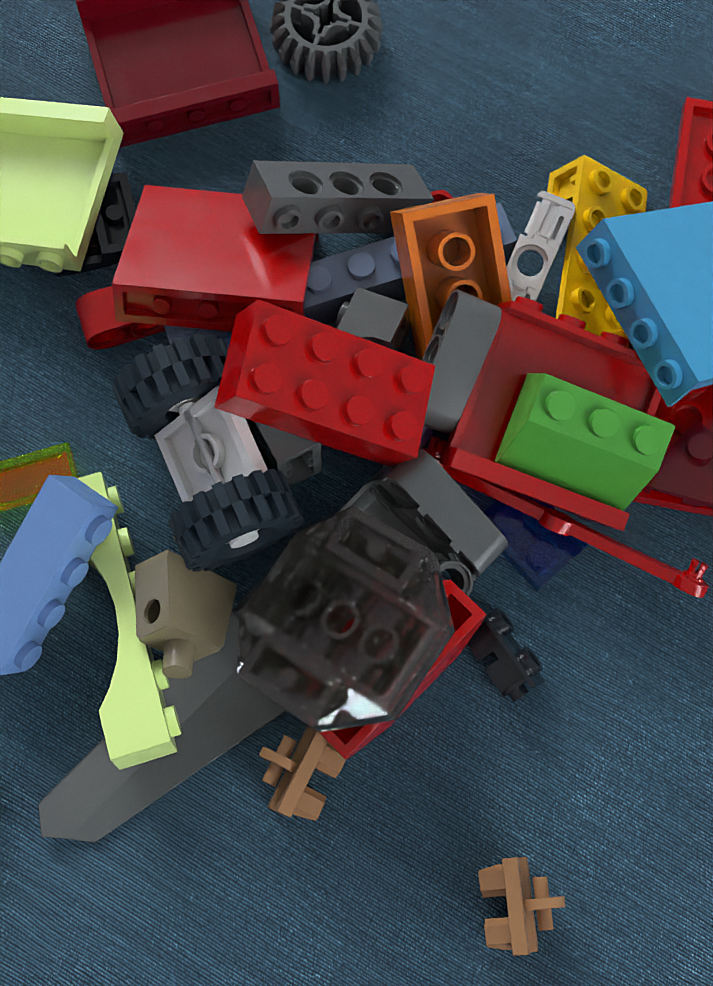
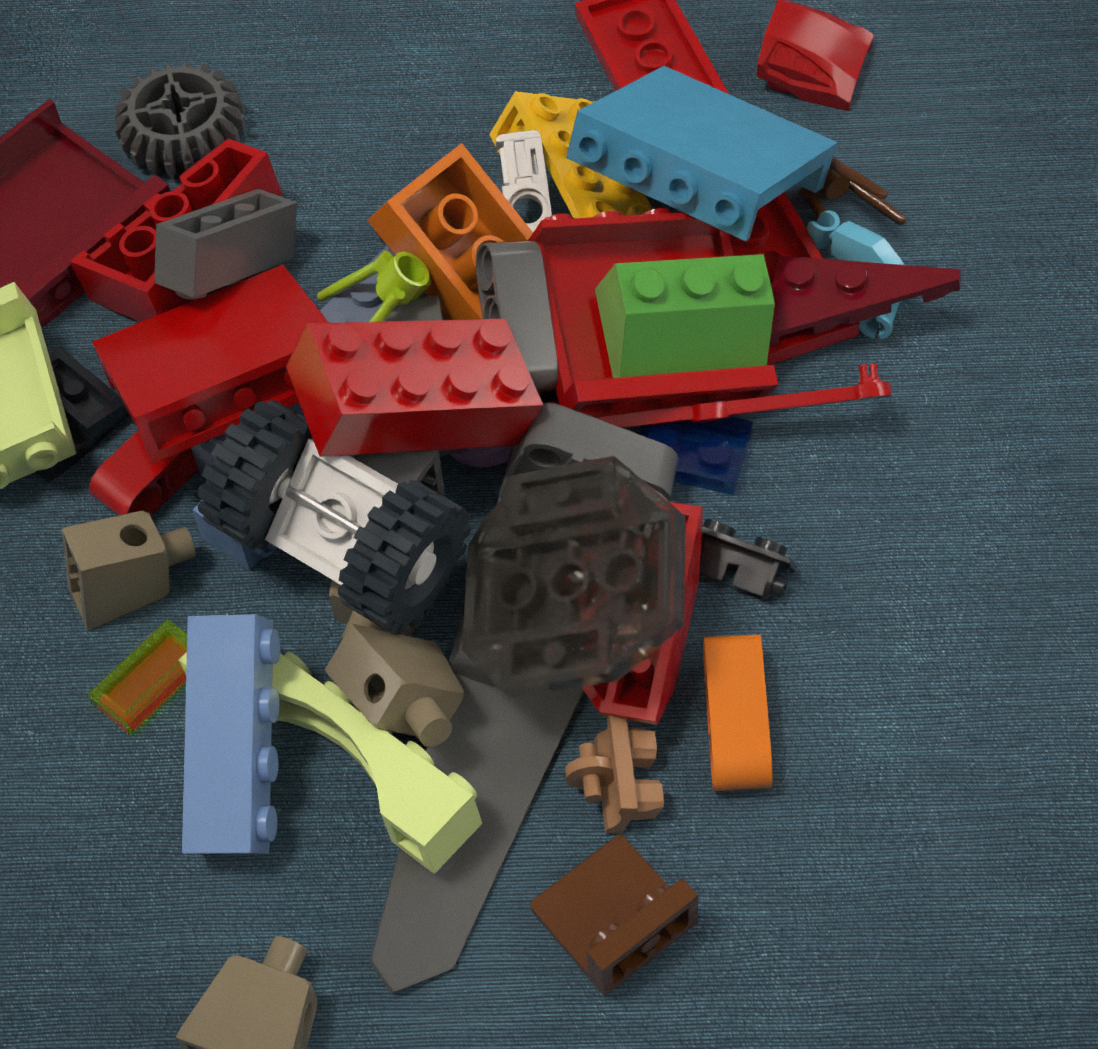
camera: 25 degrees left, 15 degrees down
dark grey brick [242,160,434,234] -> none
medium nougat hips [478,857,566,956] -> none
none -> dark tan torso [62,511,196,631]
none -> red wedge [70,138,282,322]
none -> dark grey brick [155,189,297,300]
none -> lime plant [317,250,432,322]
none -> reddish brown bracket [530,835,698,997]
none -> orange beam [703,634,772,791]

